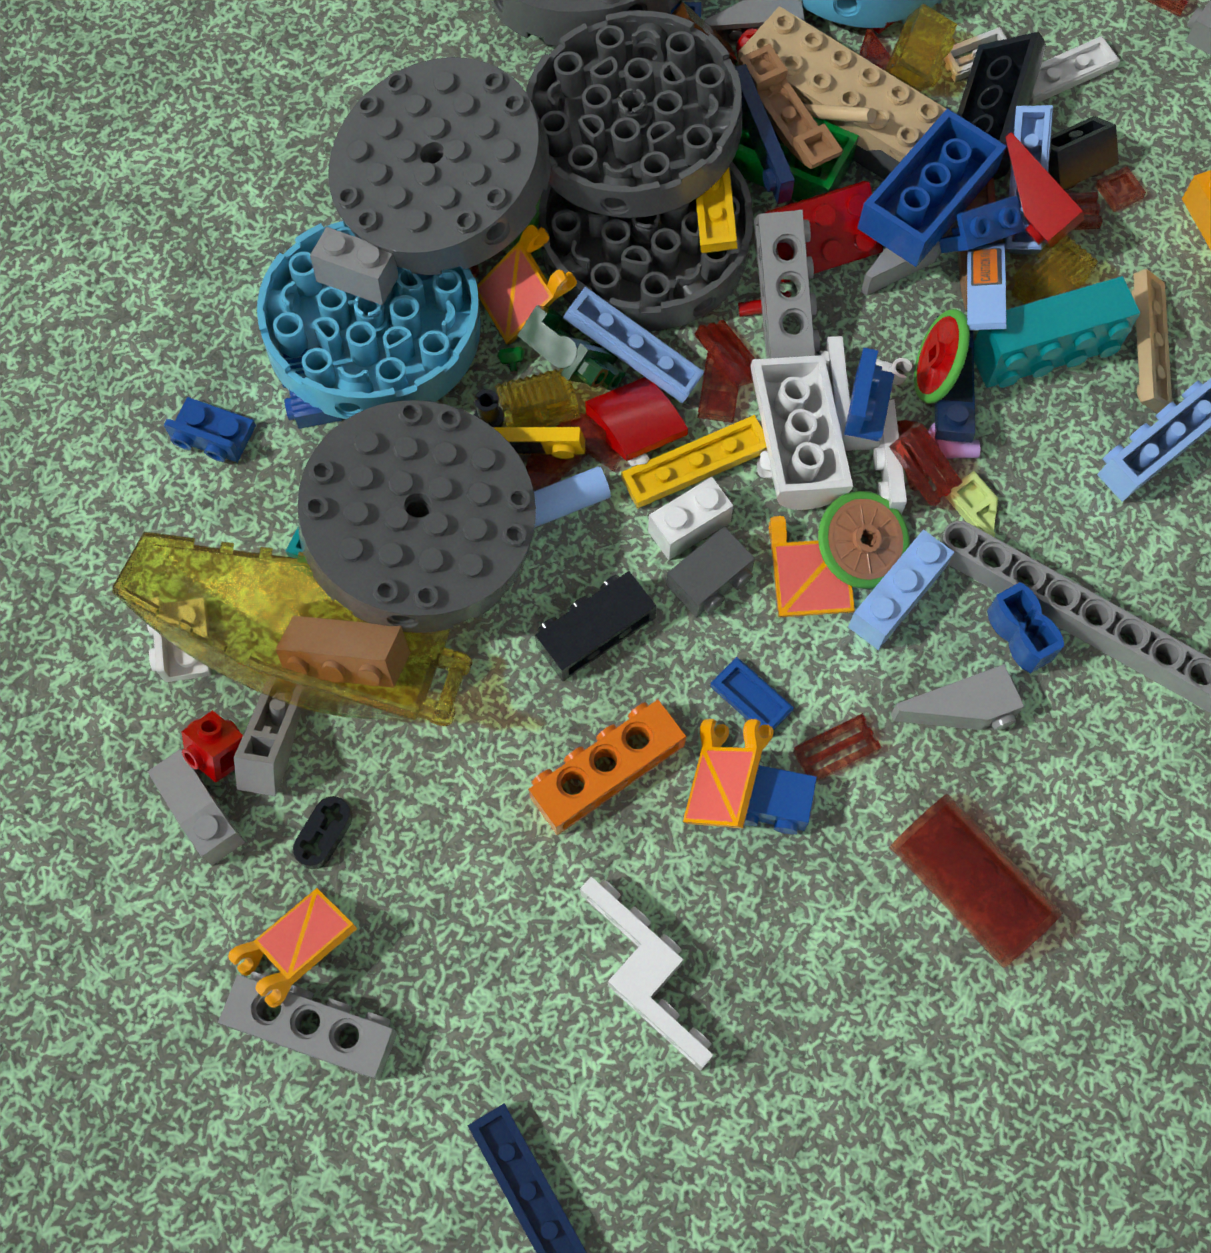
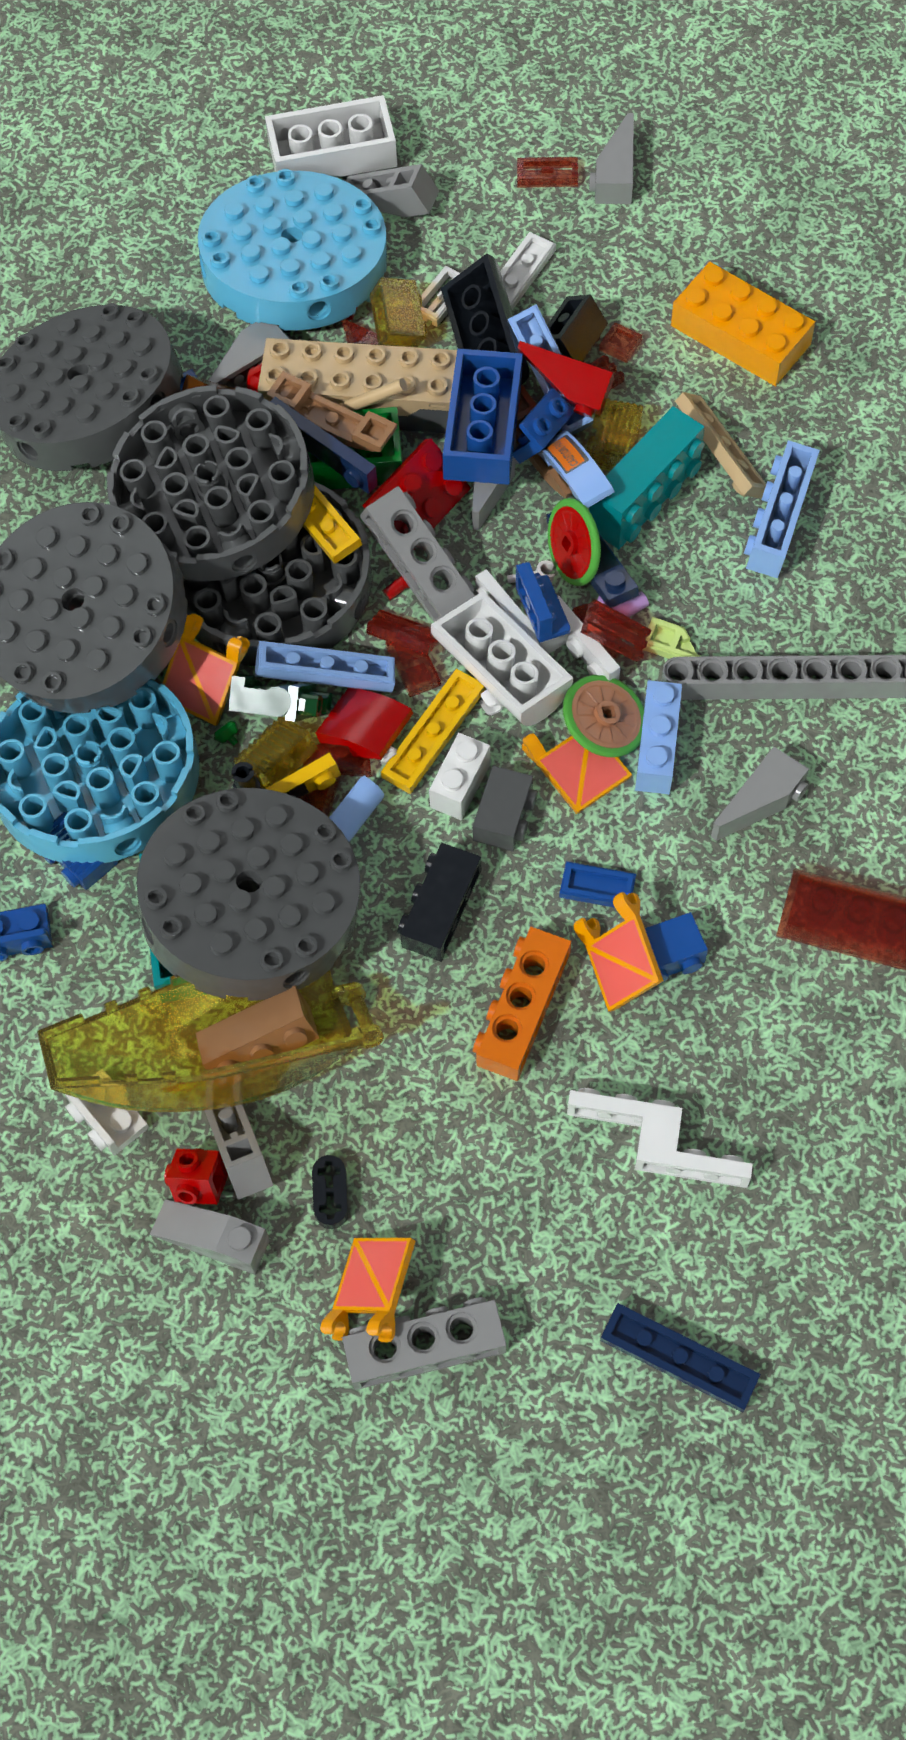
camera: 30 degrees left, 5 degrees down
light grey brick [310,227,398,305] -> none
clear red tile [793,713,882,782] -> none
blue brick [987,582,1064,673] -> none

